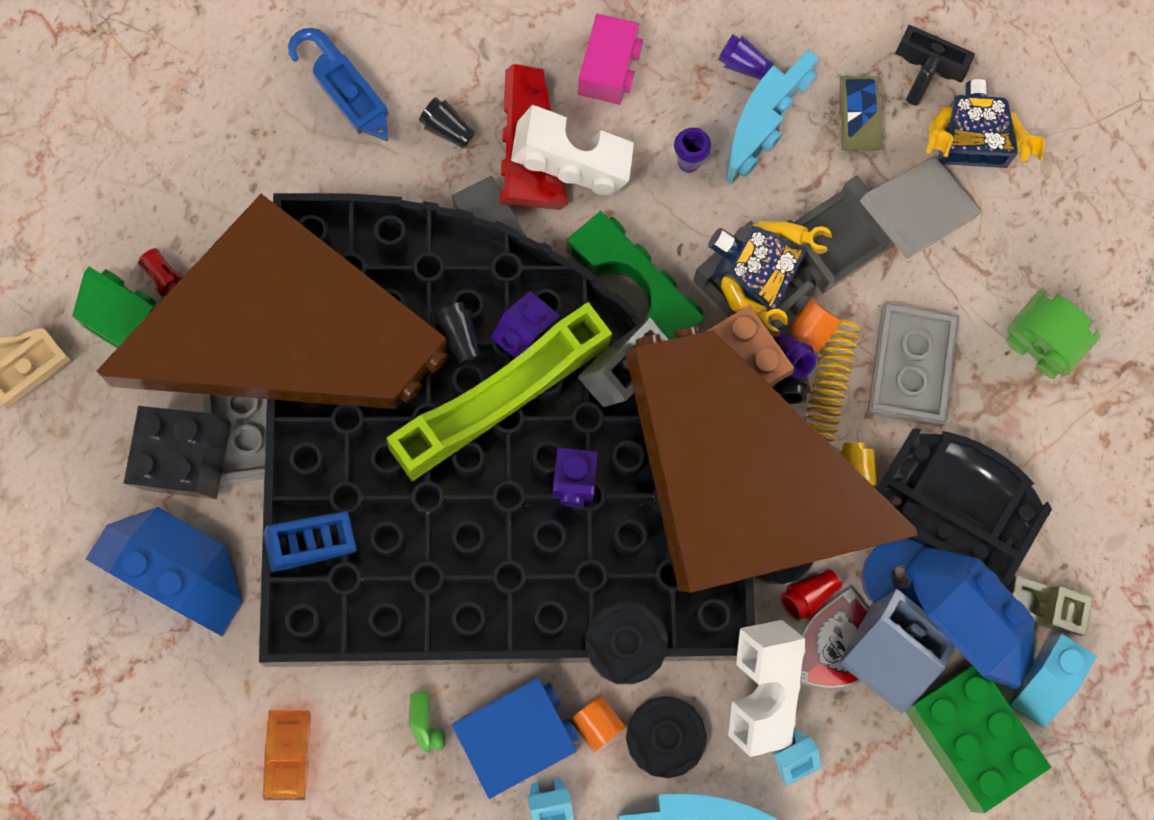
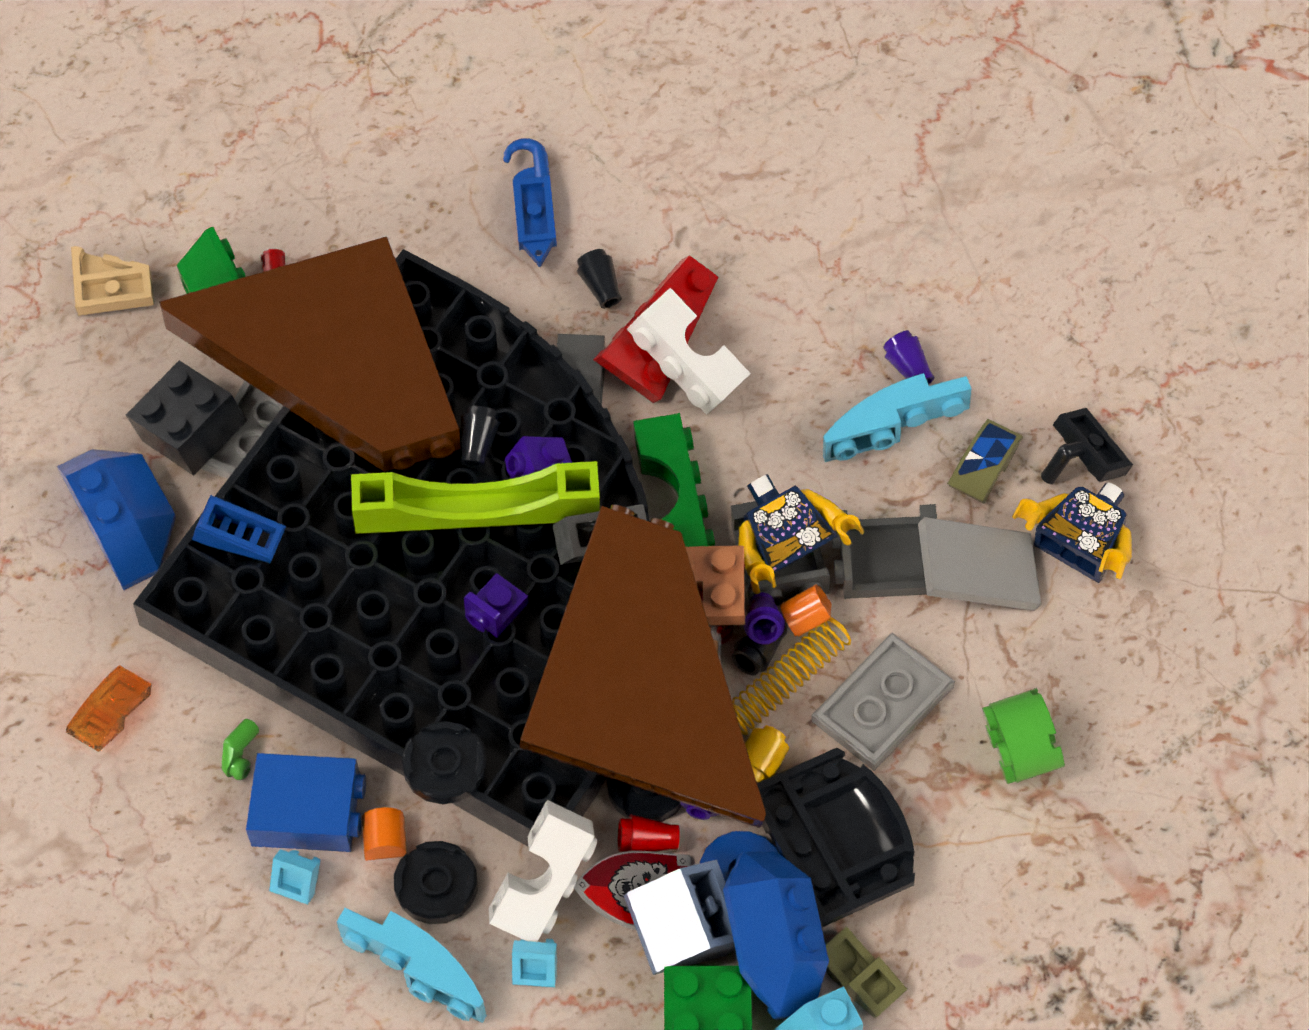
camera: 40 degrees right, 15 degrees down
dark pink piece [578,13,644,105] -> none
dark purple cone [674,128,711,173] -> none

